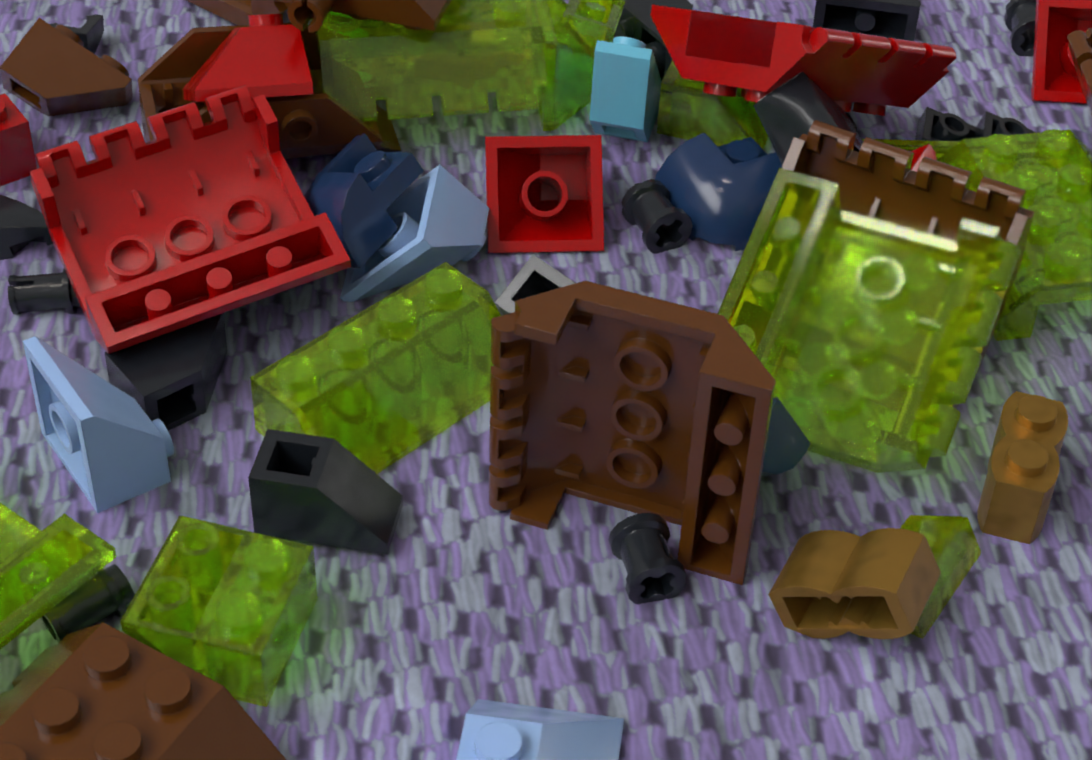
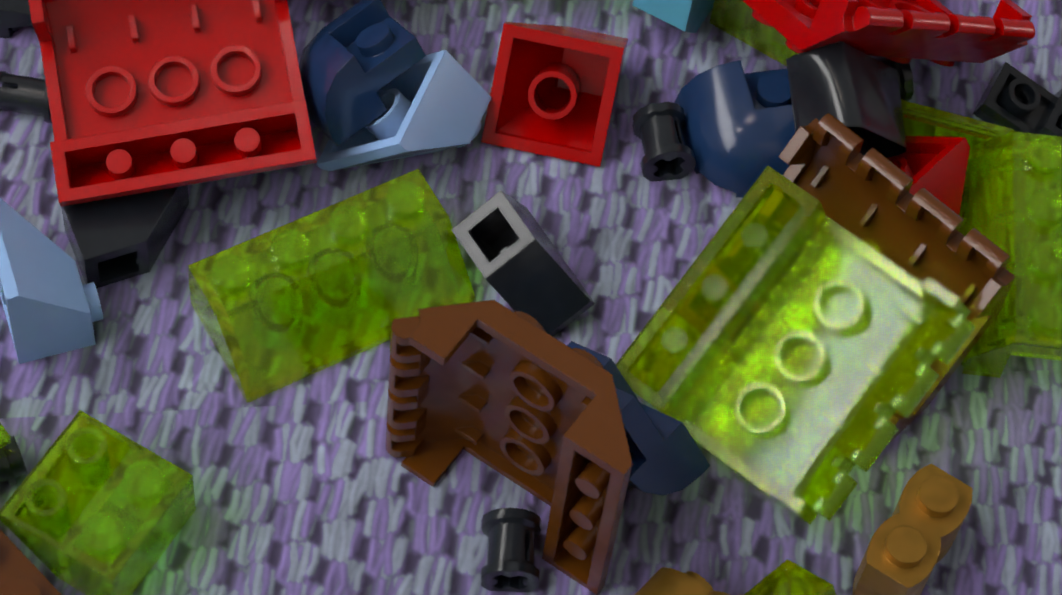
camera: 10 degrees right, 15 degrees up
black slope [248,429,403,554] -> none

